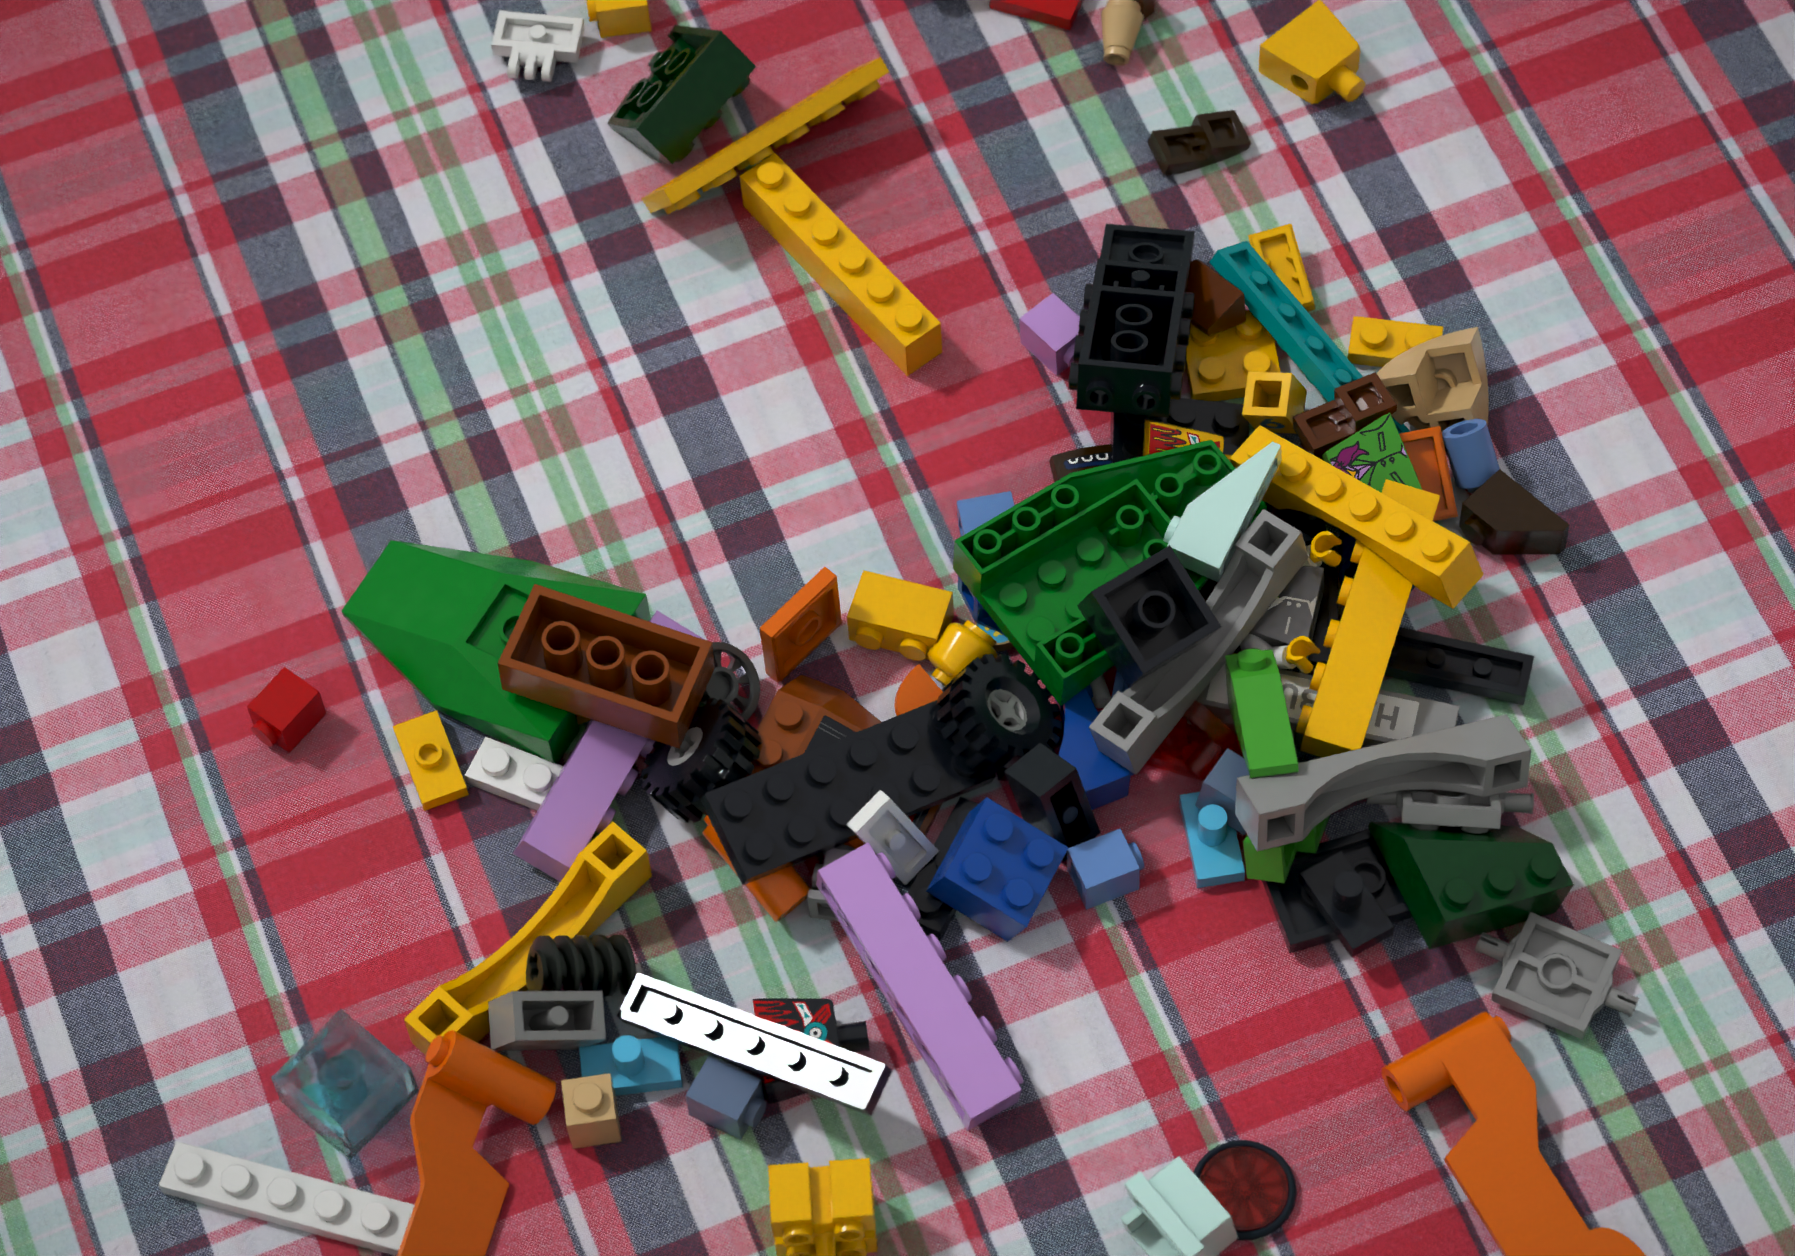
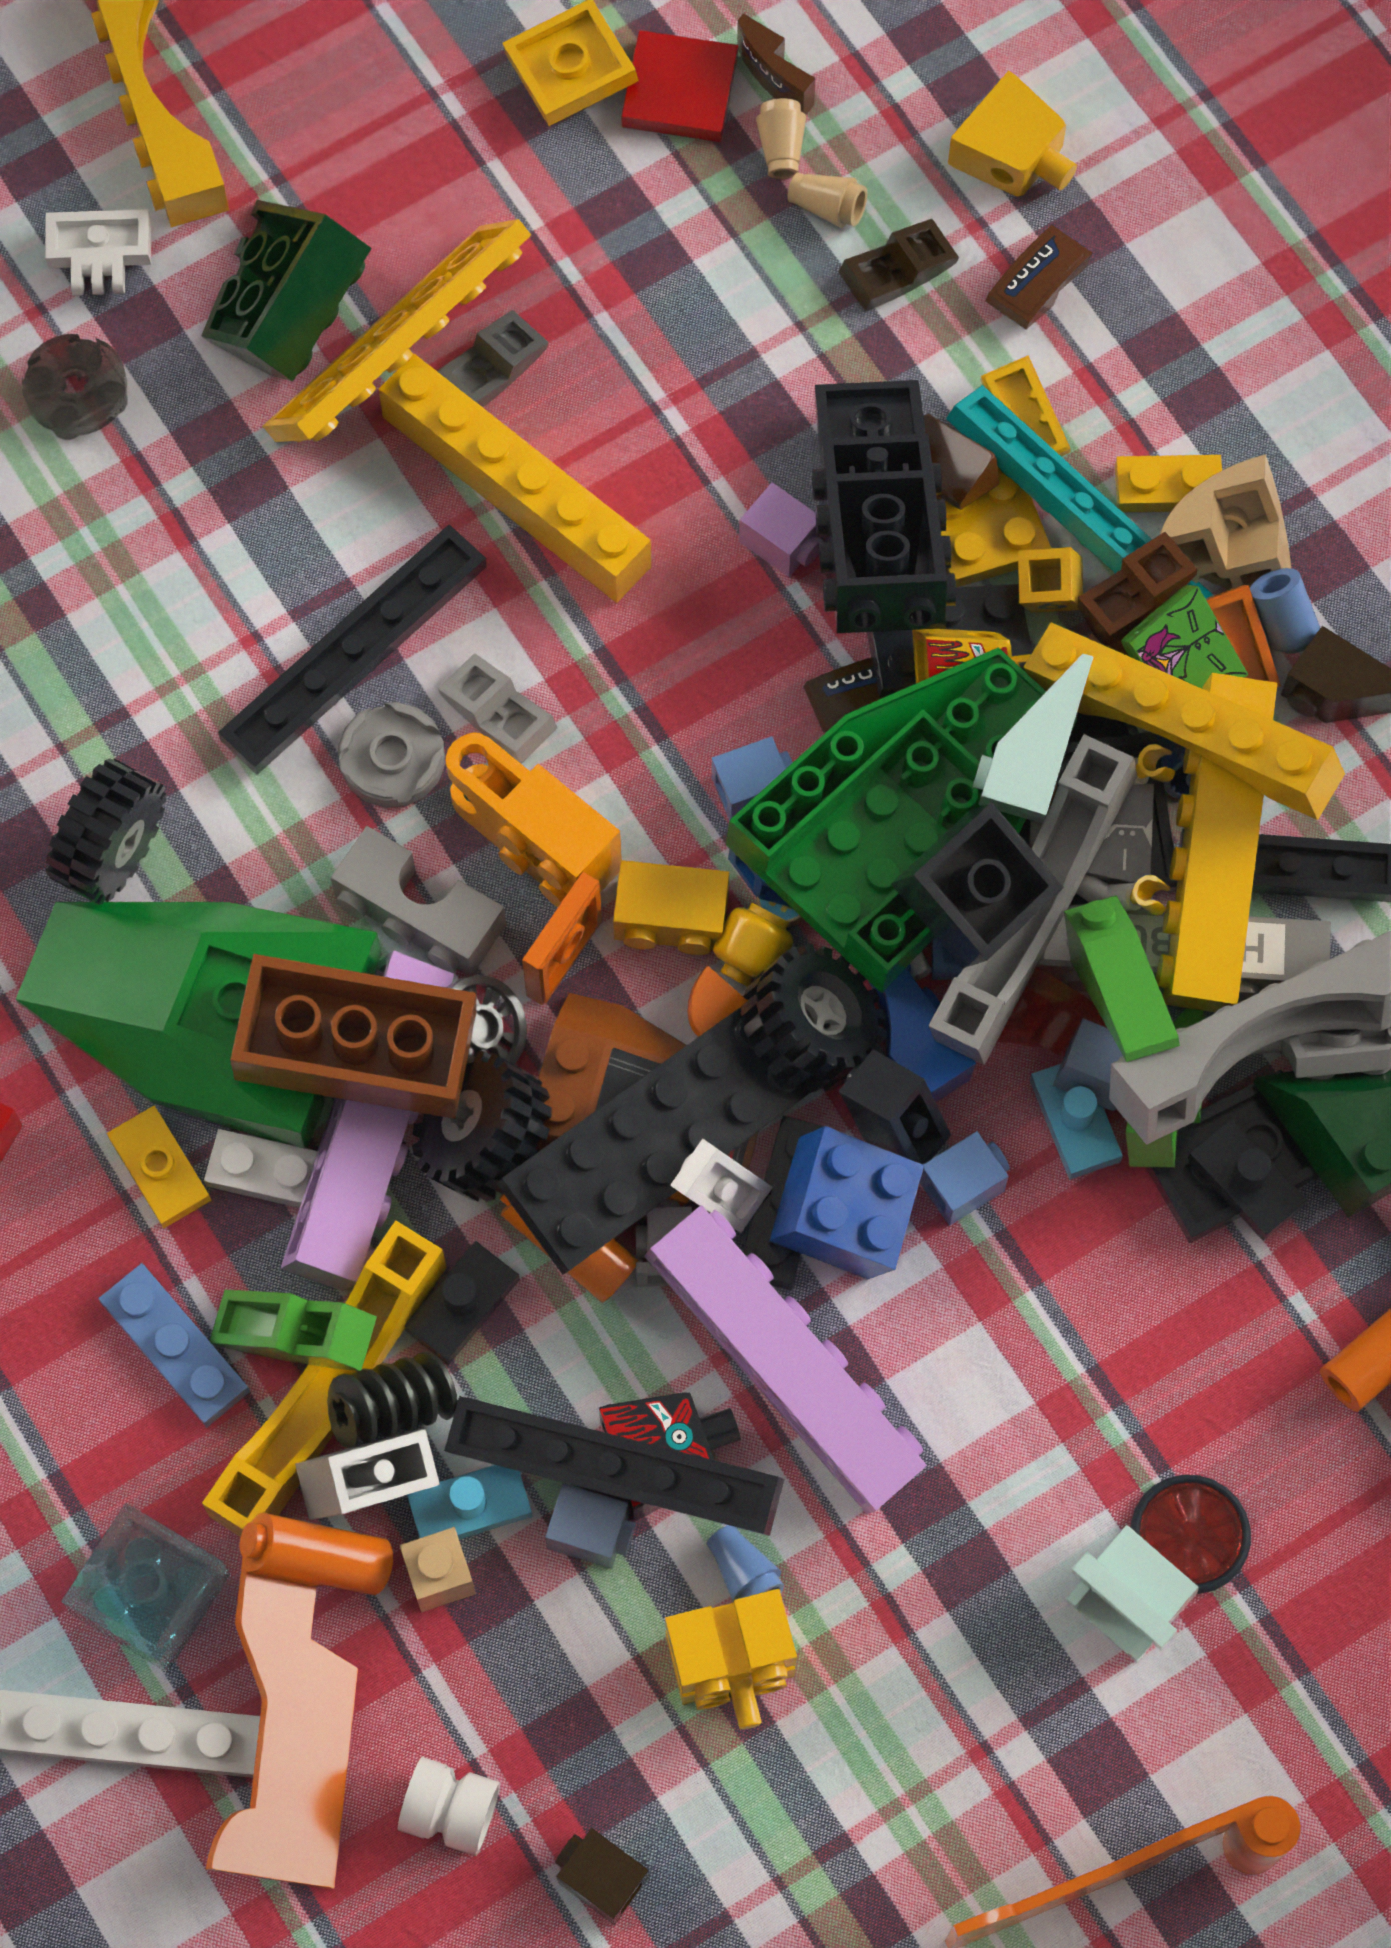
camera: 15 degrees left, 10 degrees up
none -> clear smoke plate [21,334,128,440]
none -> black wheel [46,758,167,905]
none -> medium blue plate [98,1263,250,1428]
none -> bright green slope [209,1289,377,1371]
none -> black plate [218,525,487,775]
none -> light grey arch [331,826,506,976]
none -> light grey tile [338,702,445,808]
none -> black tile [404,1241,520,1365]
none -> dark grey slope [437,310,549,407]
none -> light grey slope [438,653,557,763]
none -> light orange brick [446,732,622,907]
none -> medium blue cone [707,1525,784,1603]
none -> tan cone [788,173,867,228]
none -> reddish brown slope [985,225,1093,330]

